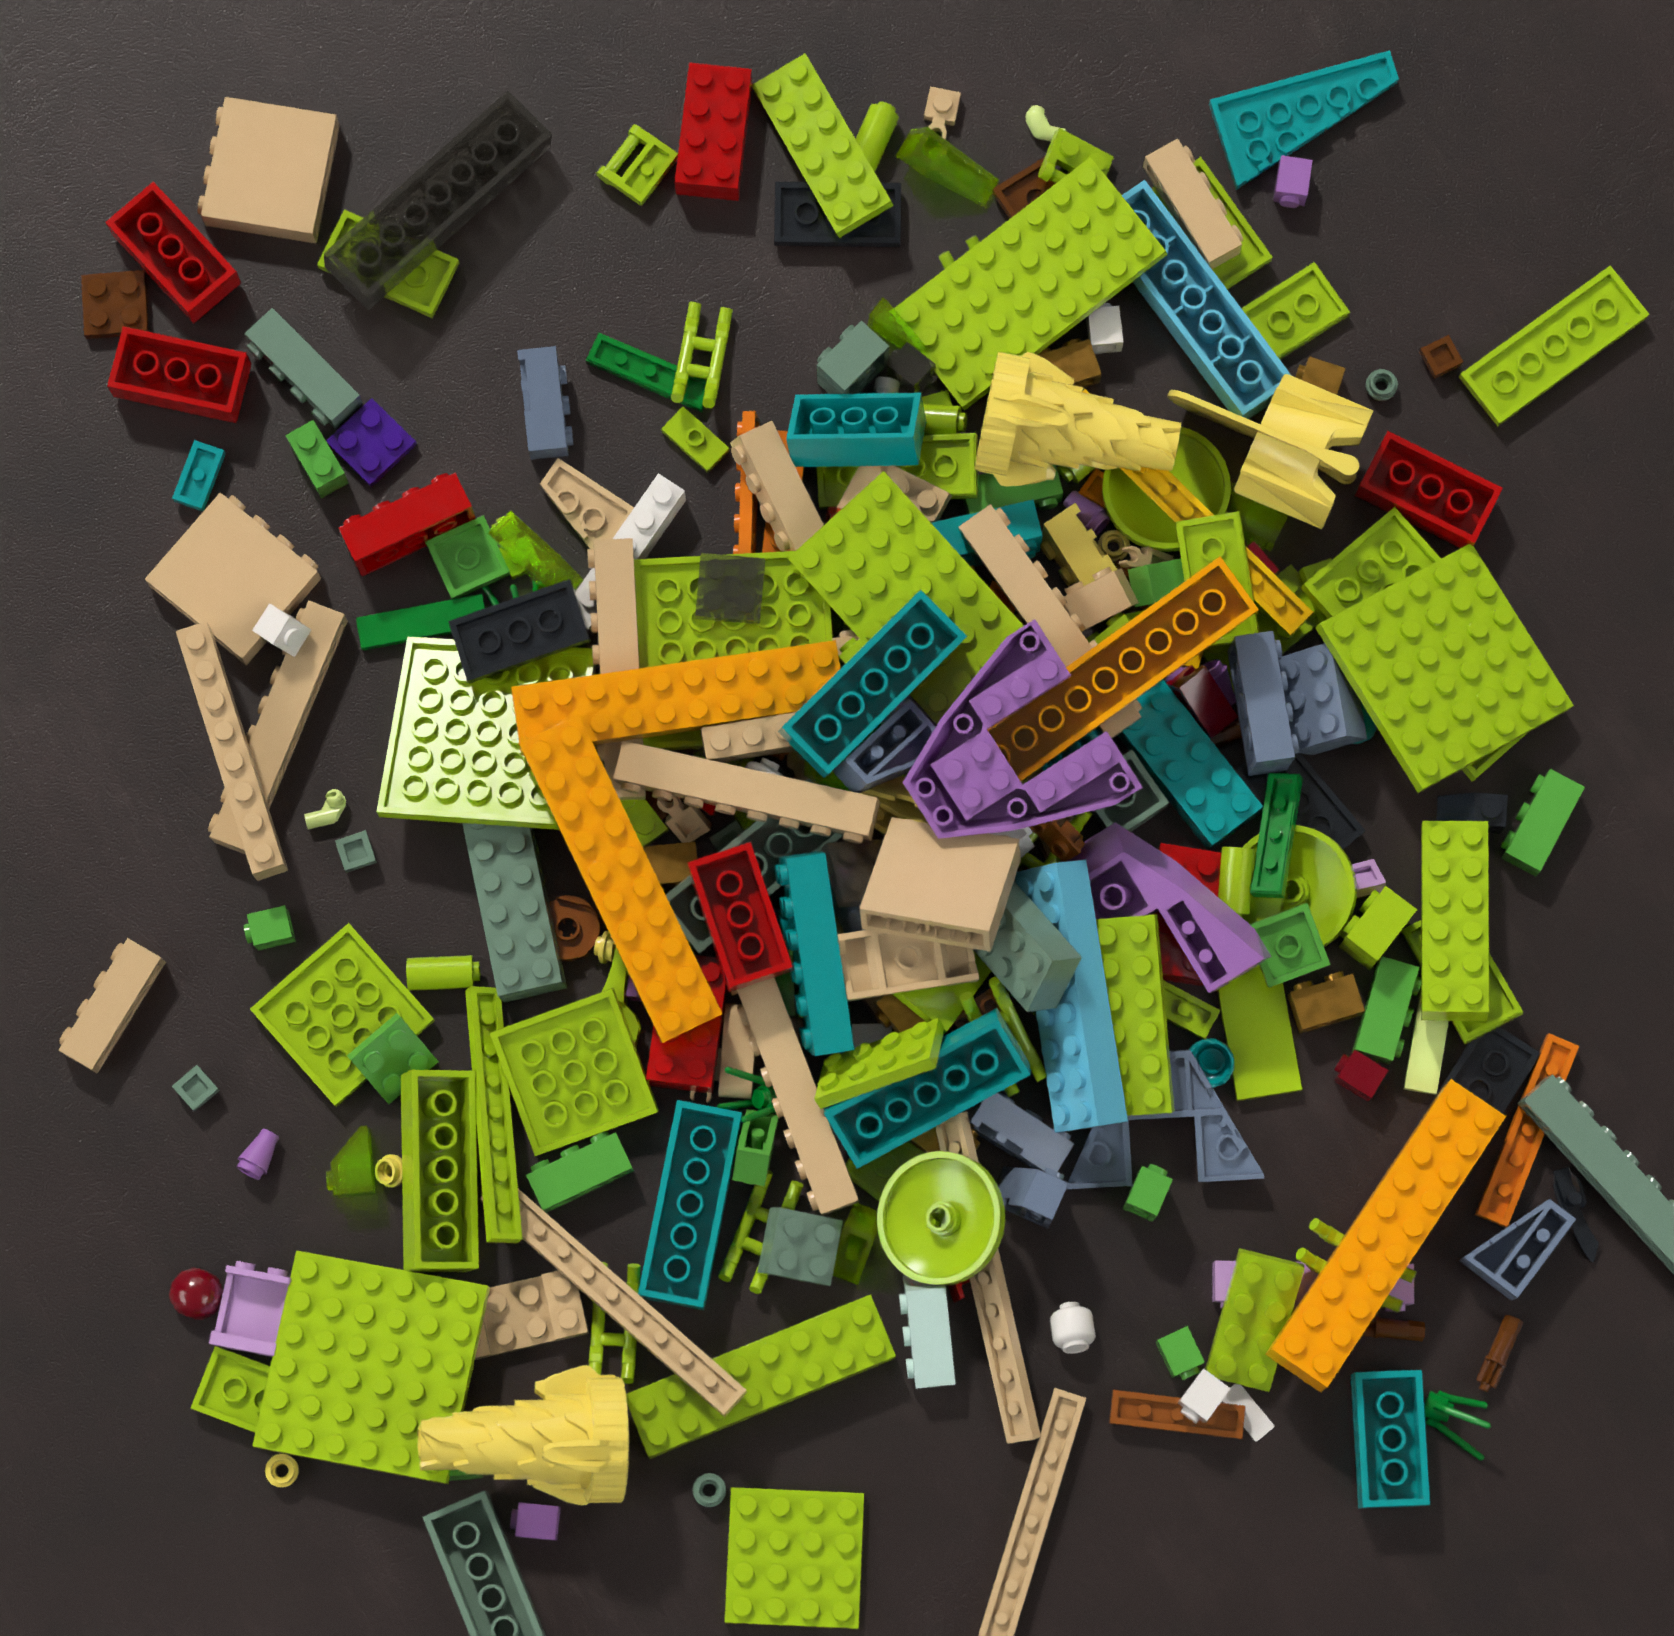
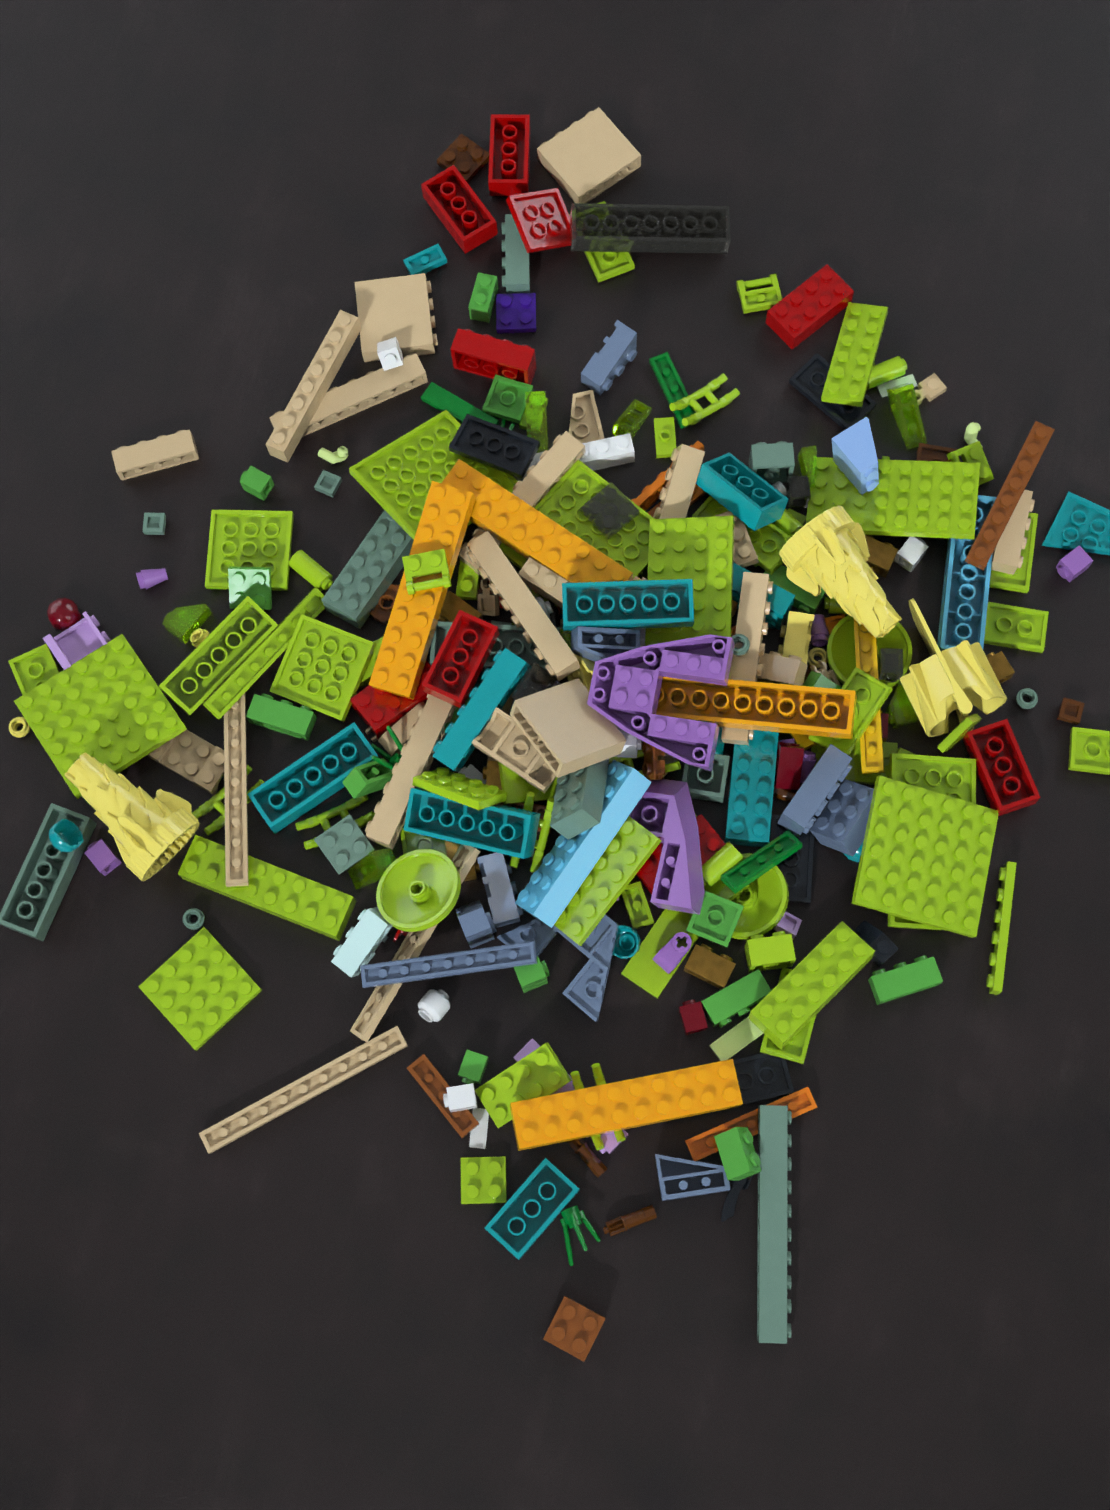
camera: 50 degrees right, 5 degrees down
none -> teal hair [48,819,84,852]
none -> sand blue tile [360,941,538,988]
none -> lime plate [402,549,451,595]
none -> lime plate [461,1156,507,1204]
none -> red plate [506,188,580,253]
none -> dark orange brick [543,1296,606,1362]
none -> clear neon green slope [612,399,652,439]
none -> medium lavender piece [652,932,692,974]
none -> bright green brick [714,1127,762,1181]
none -> sand green plate [732,634,750,656]
none -> light blue slope [832,417,879,495]
none -> white sticker [877,374,918,398]
none -> clear smoke brick [878,648,903,682]
none -> lime tile [937,714,982,753]
none -> dark orange plate [964,421,1055,570]
none -> lime plate [986,861,1017,995]

